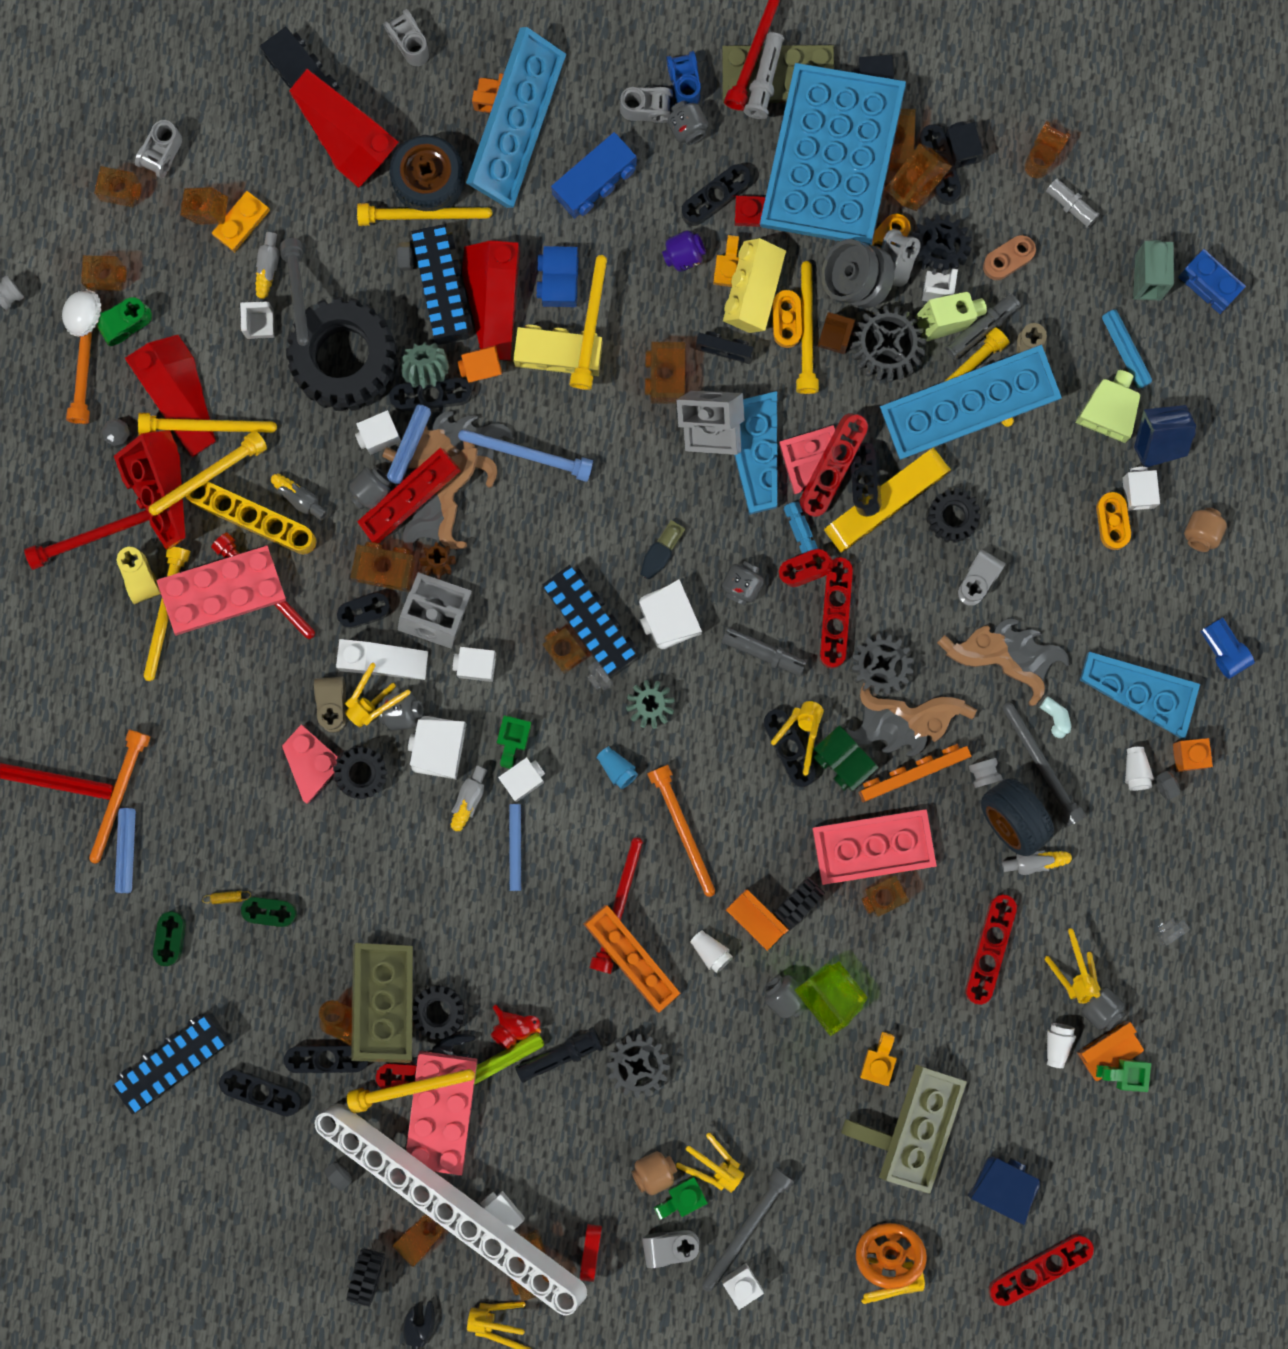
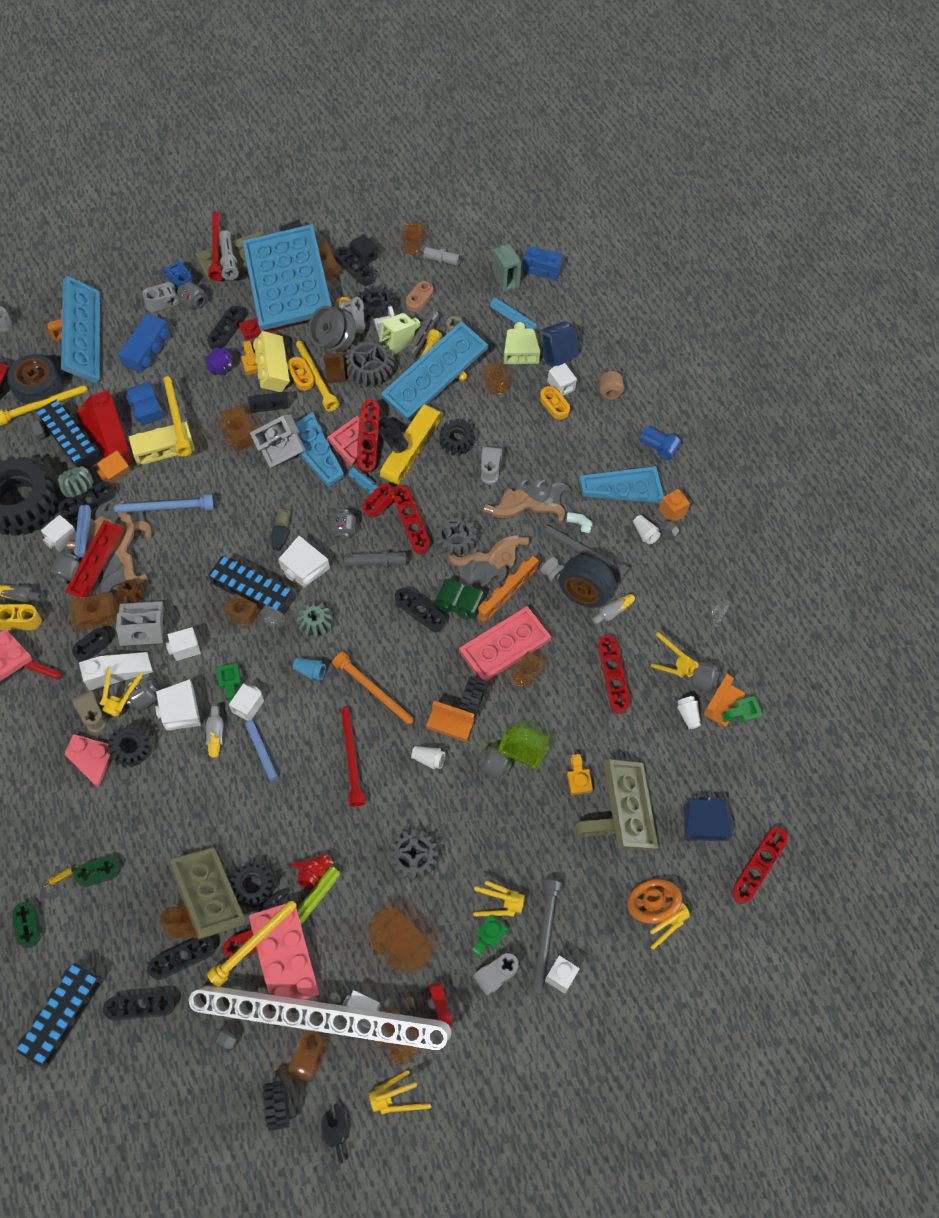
camera: 30 degrees left, 20 degrees down
black pin [515,1027,604,1083] -> none
orange plate [583,905,681,1013] -> none
medium nougat head [631,1151,677,1195] -> none
yellow plant [771,701,824,776] -> none
clear orange brick [885,144,952,211] -> none
none -> clear orange brick [369,907,431,975]
none -> clear orange brick [482,362,509,395]

